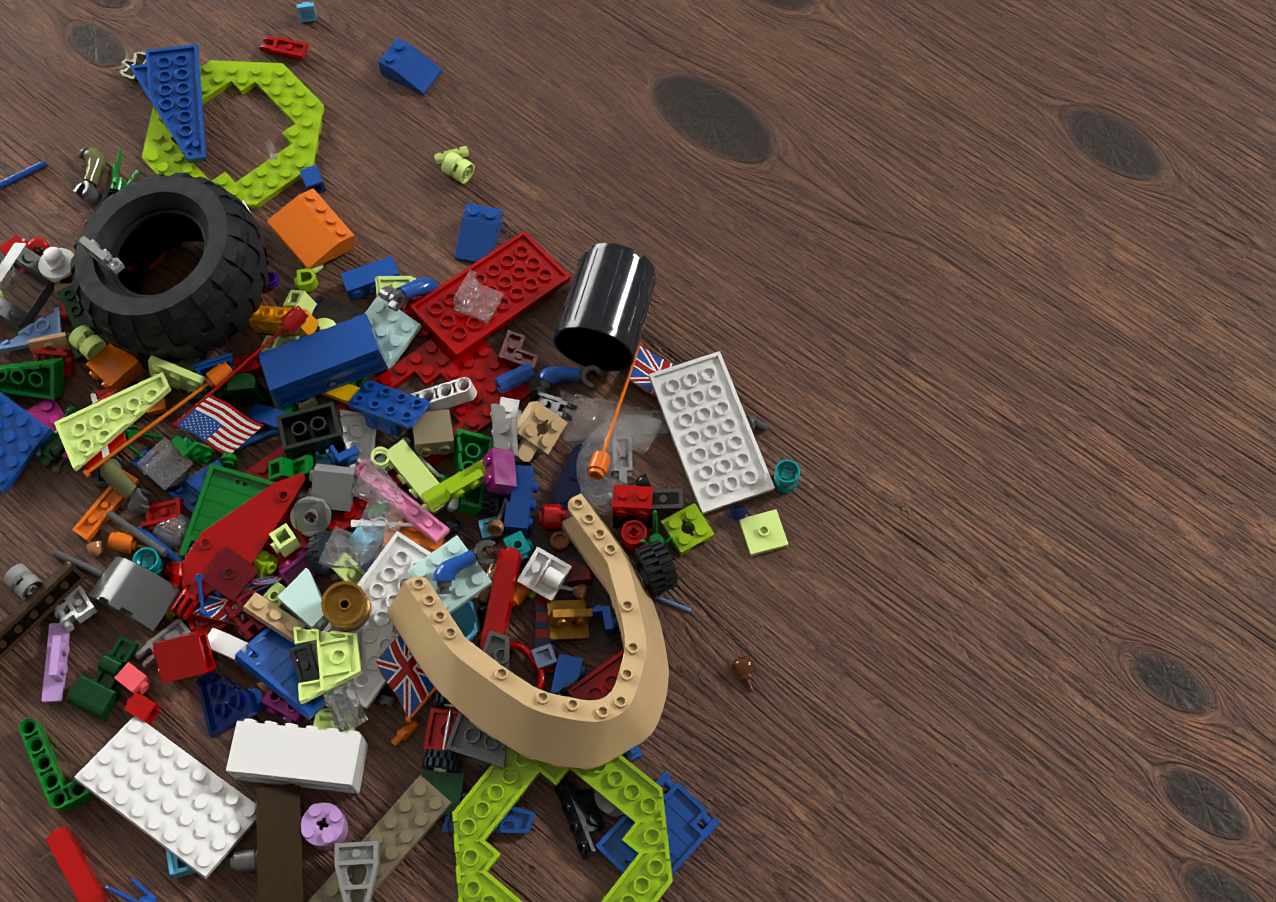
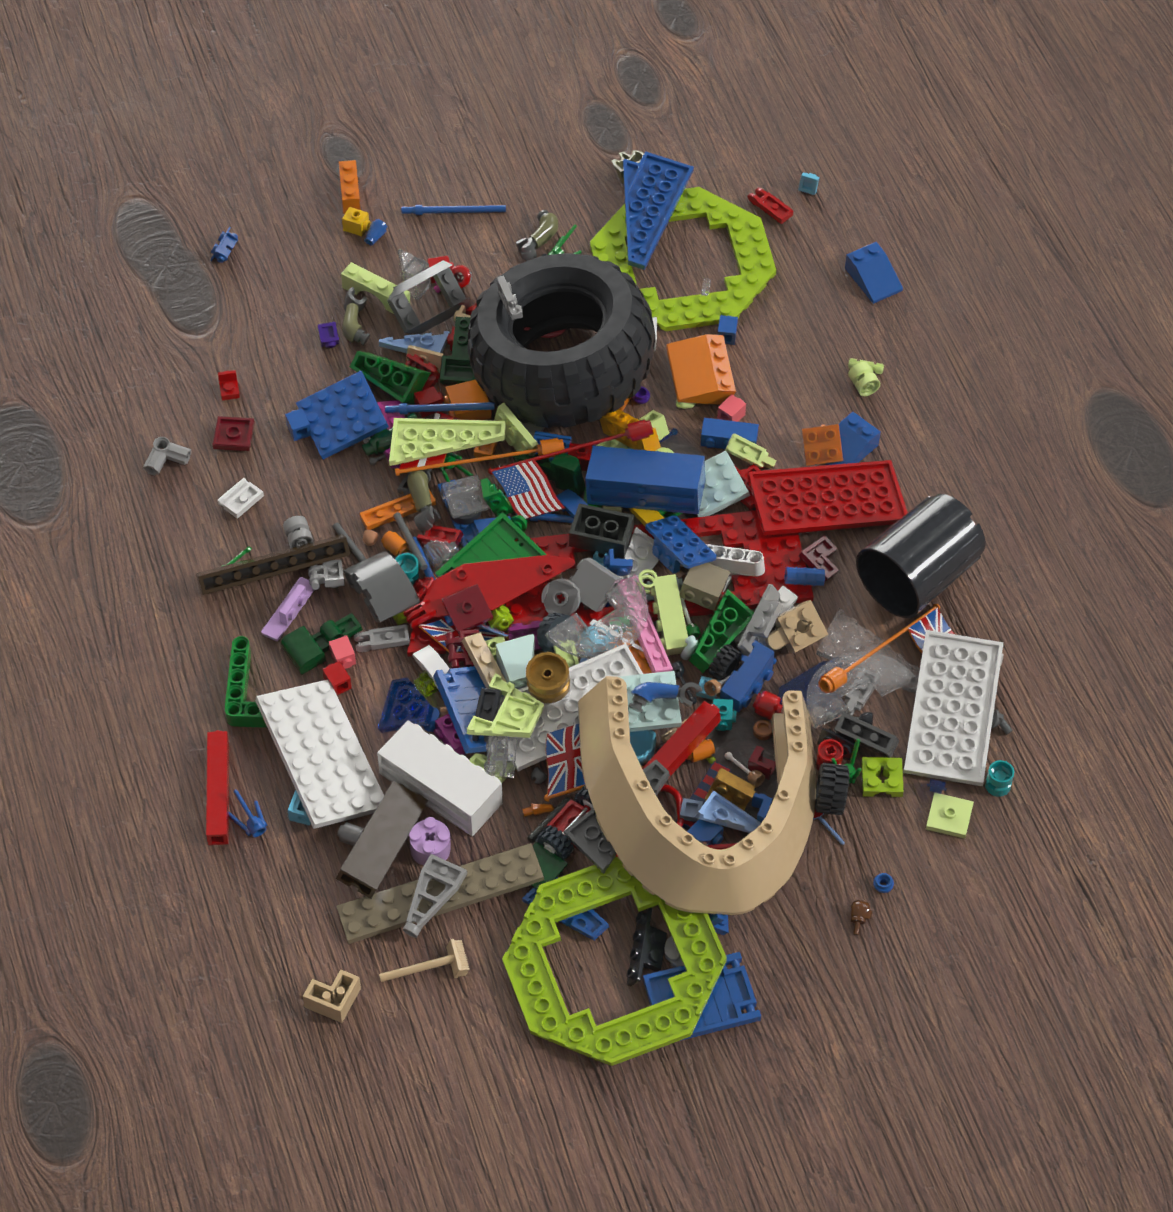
camera: 30 degrees right, 10 degrees down
white plate [38,247,74,282] -> none
yellowish green wheel [69,325,106,360] -> none
red brick [152,629,216,684] -> none
blue hinge [195,574,207,616] -> none
green brick [268,455,313,482] -> none
yellowish green brick [269,523,301,558] -> none
lime plate [294,269,318,292] -> none
piece [379,277,438,312] -> none
lime bracket [421,459,485,511] -> none
clear bracket [454,270,503,323] -> none
magenta brick [483,448,517,495] -> none
white plate [517,547,572,602] -> none
black hinge [528,390,577,421] -> none
piece [534,365,603,394] -> none
red bracket [612,485,653,518] -> none
none -> blue bar [385,402,495,414]
none -> clear neon green tile [413,671,438,698]
none -> red brick [414,386,444,418]
none -> pearl dark grey bar [527,797,570,843]
none -> light blue wing [695,791,761,833]
none -> coral brick [717,395,746,422]
none -> orange plate [802,424,843,466]
none -> blue plate [873,873,894,893]

